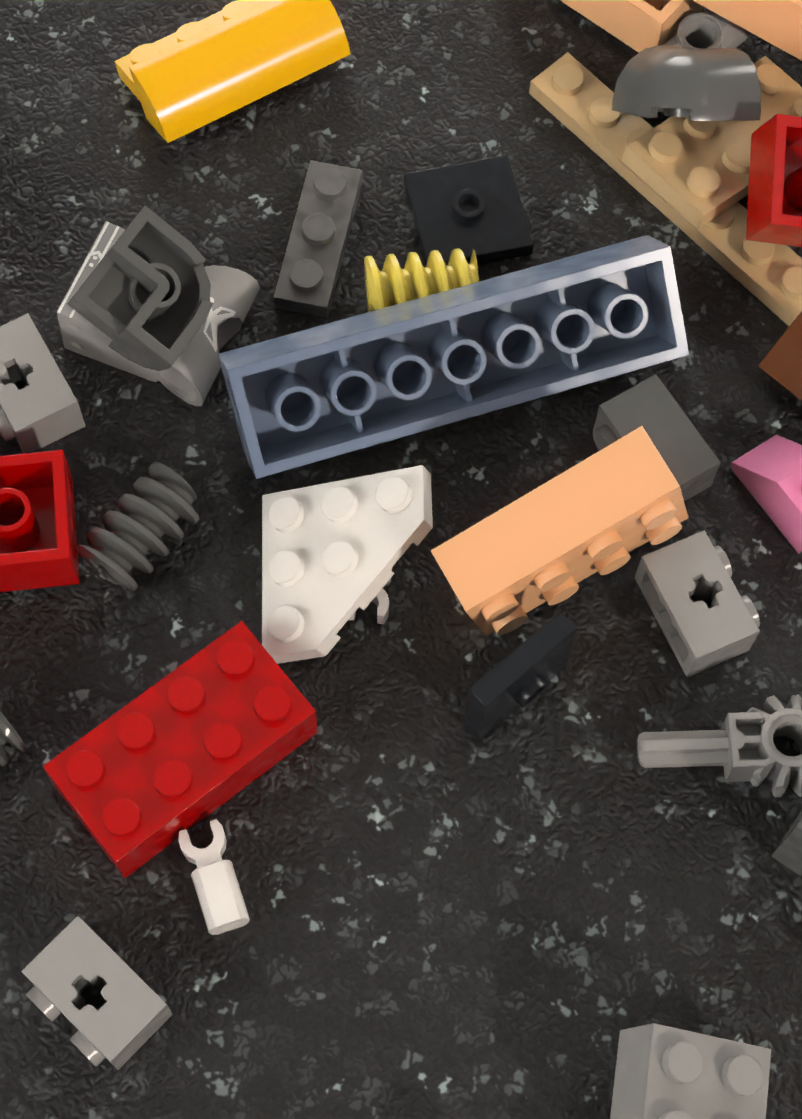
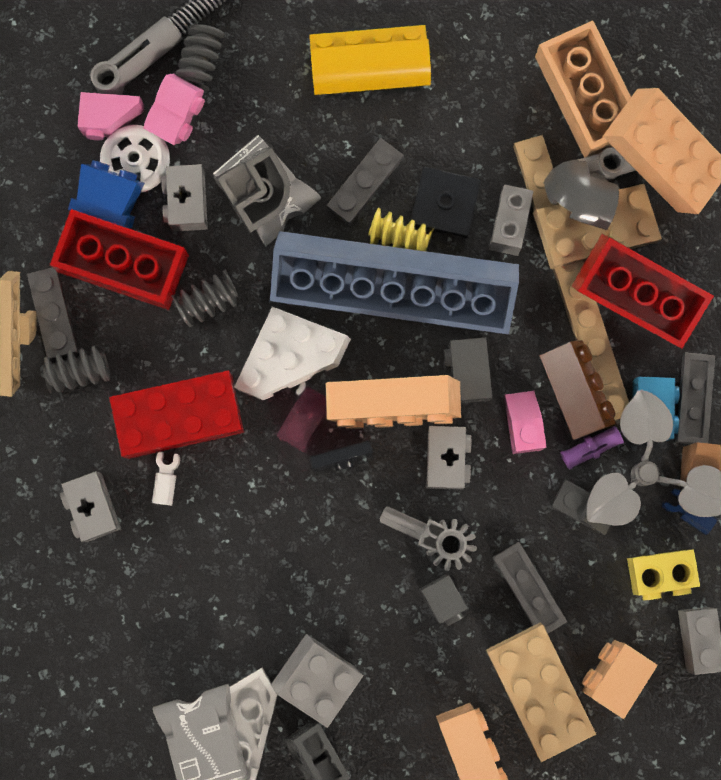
camera: 30 degrees right, 15 degrees up
none -> clear pink slope [277,387,327,453]
none -> light grey brick [489,185,533,256]

